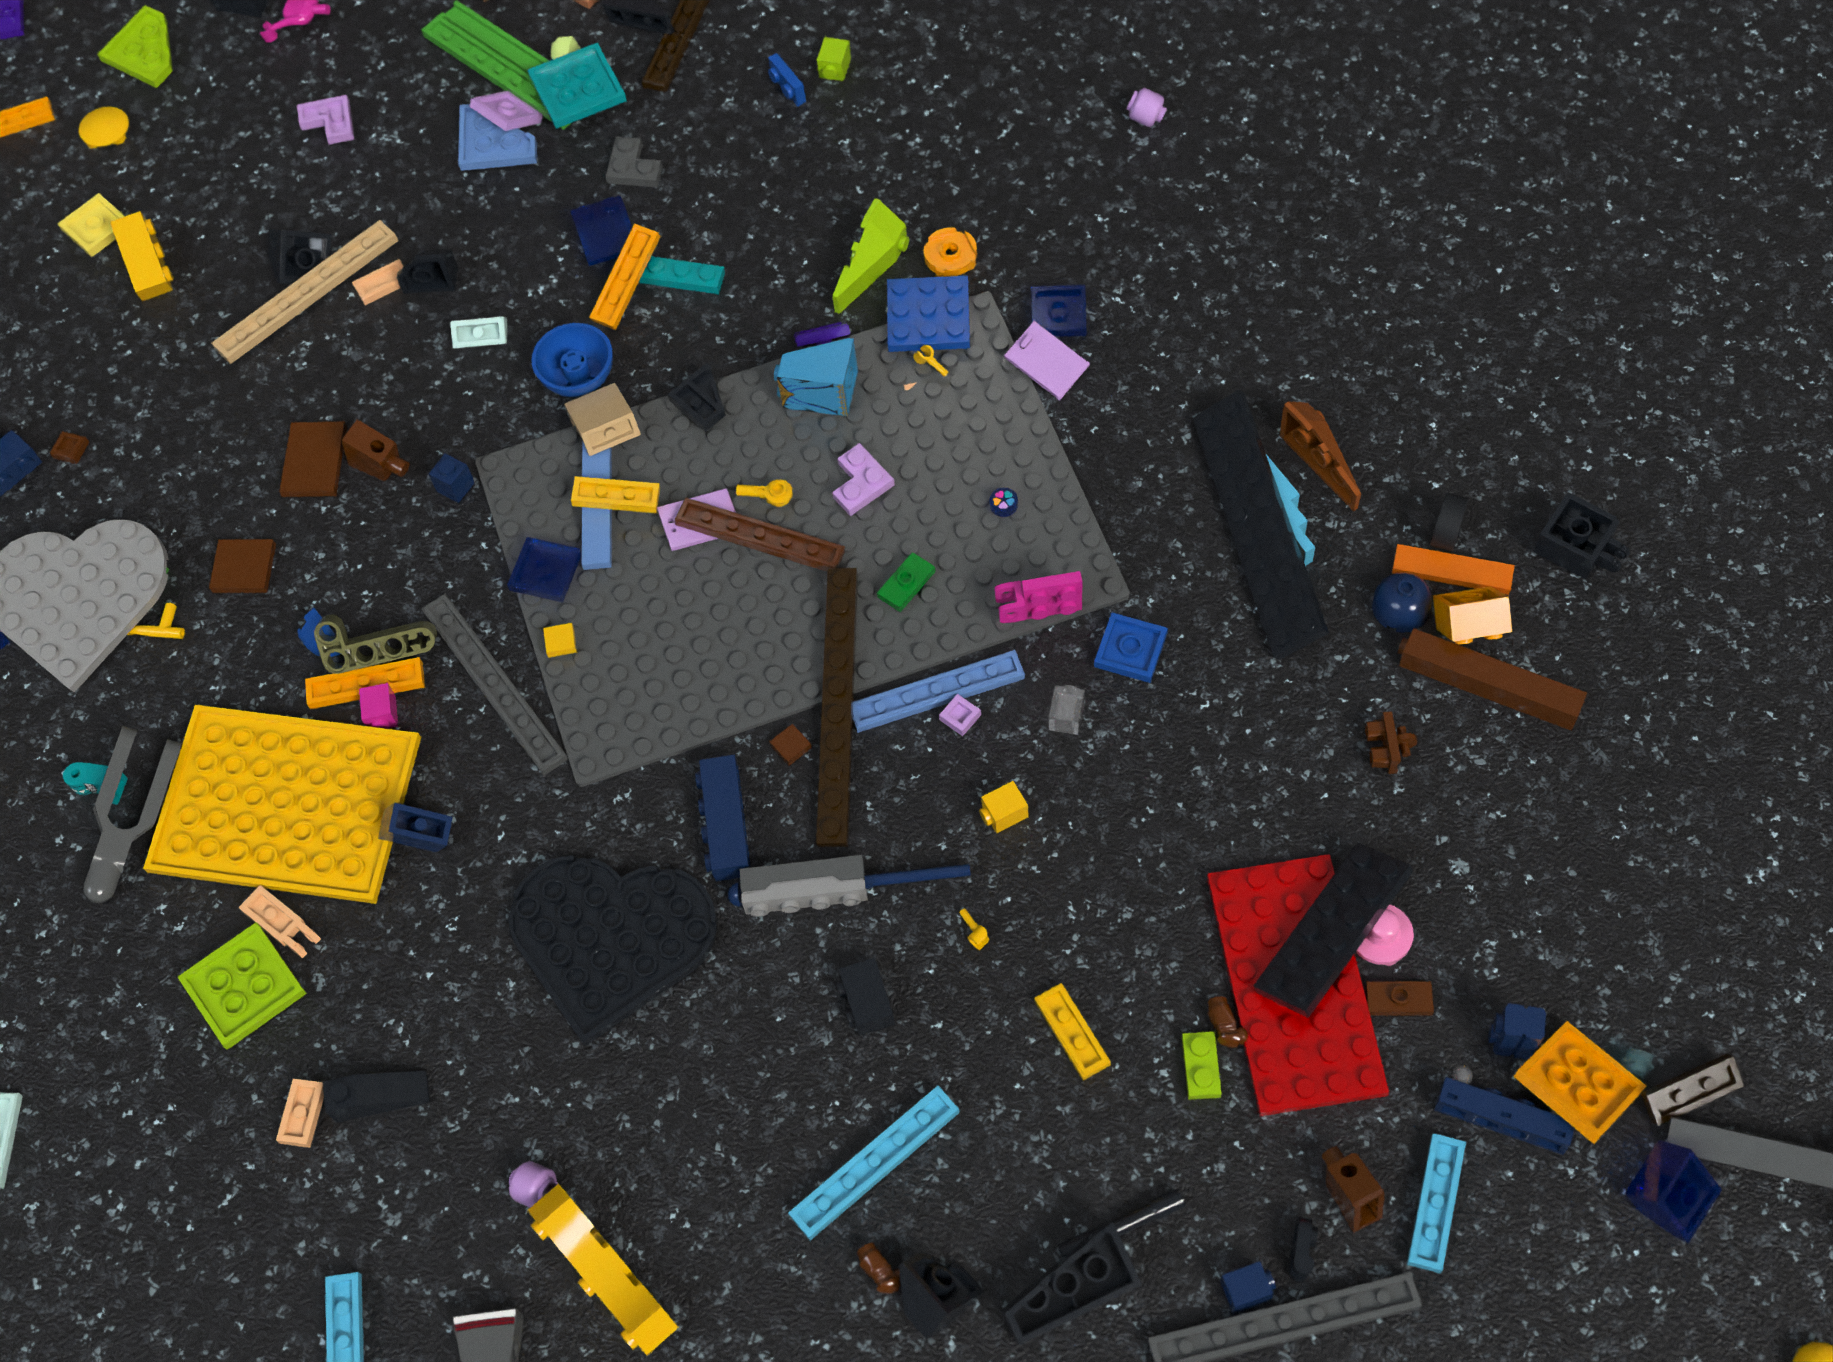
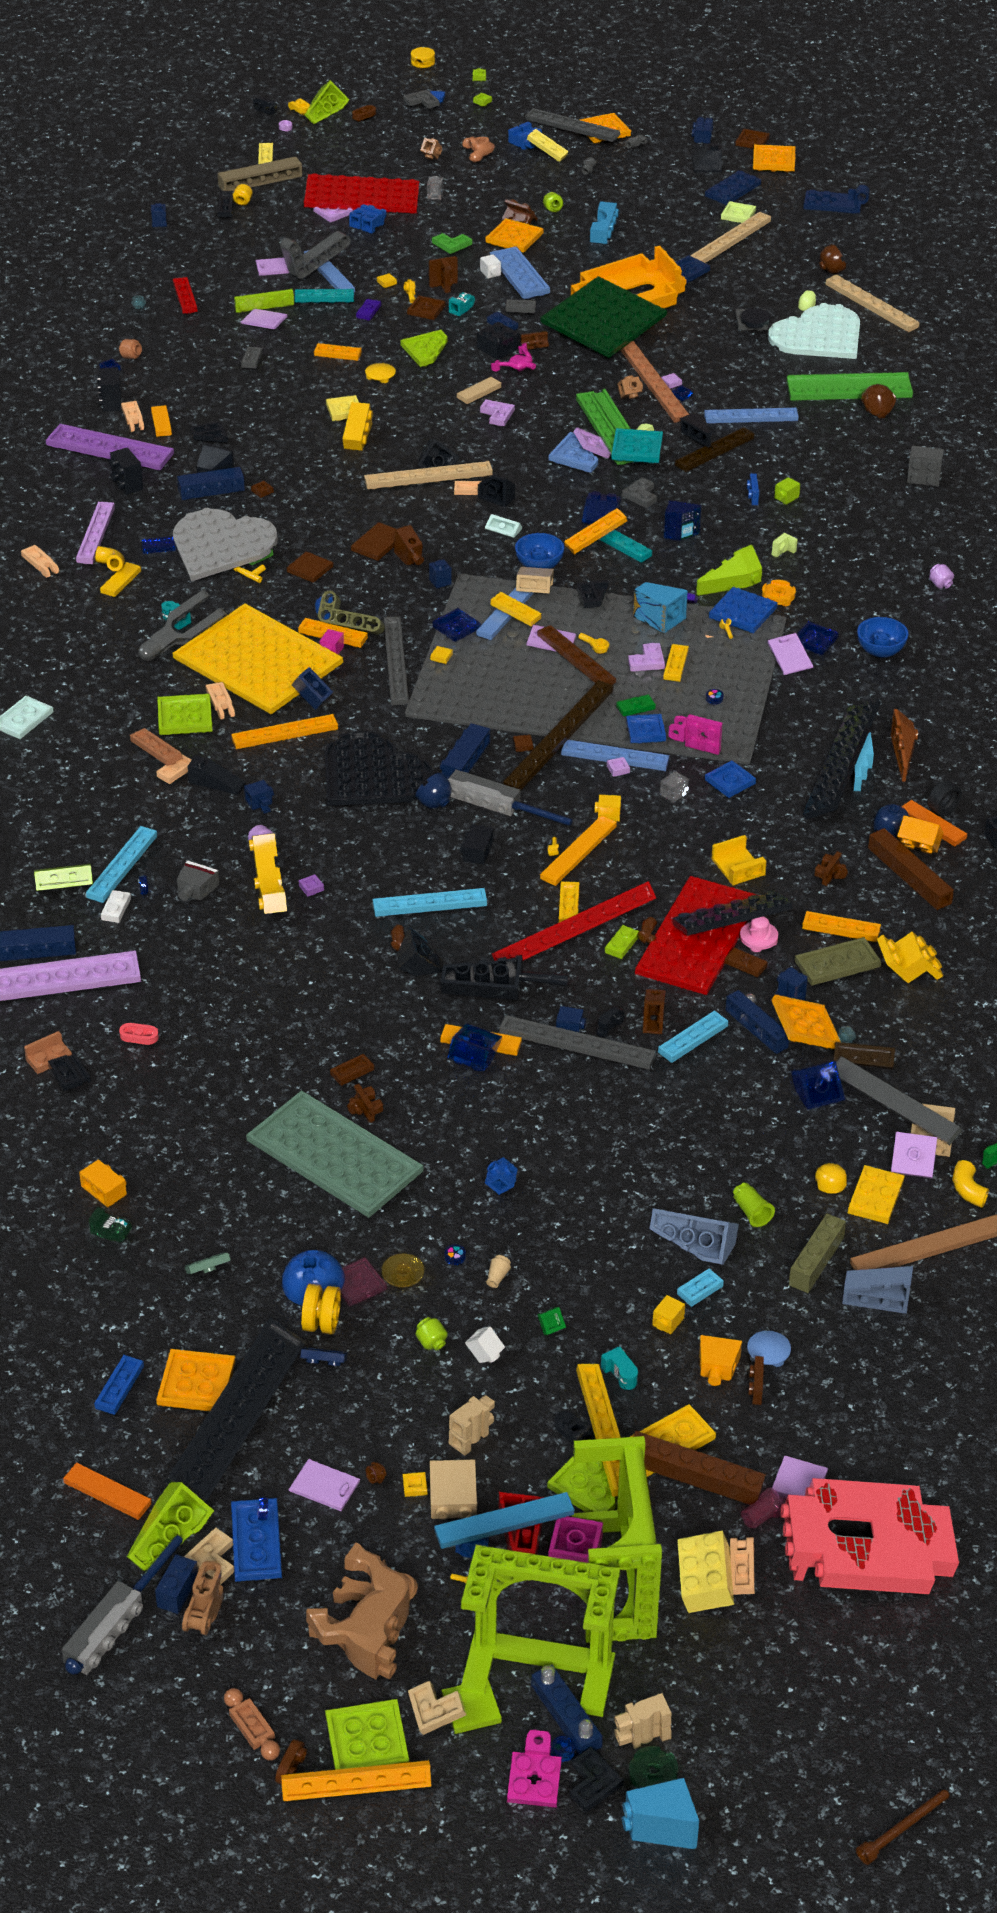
camera: 25 degrees right, 20 degrees down
none -> nougat plate [130,728,183,766]
none -> light orange tile [231,714,338,749]
none -> dark blue brick [244,780,274,814]
none -> medium lavender plate [299,874,324,897]
none -> dark blue cylinder [416,773,452,809]
none -> tan tile [457,377,501,404]
none -> red plate [492,881,656,961]
none -> light orange tile [540,815,617,886]
none -> blue plate [626,714,666,743]
none -> yellow tile [663,644,689,682]
none -> clear blue slope [664,500,701,541]
none -> yellow panel [712,835,766,885]
none -> yellowish green bracket [772,533,798,557]
none -> olive plate [795,937,881,986]
none -> light orange plate [802,911,881,942]
none -> blue piece [857,617,908,658]
none -> yellow bracket [877,932,943,983]

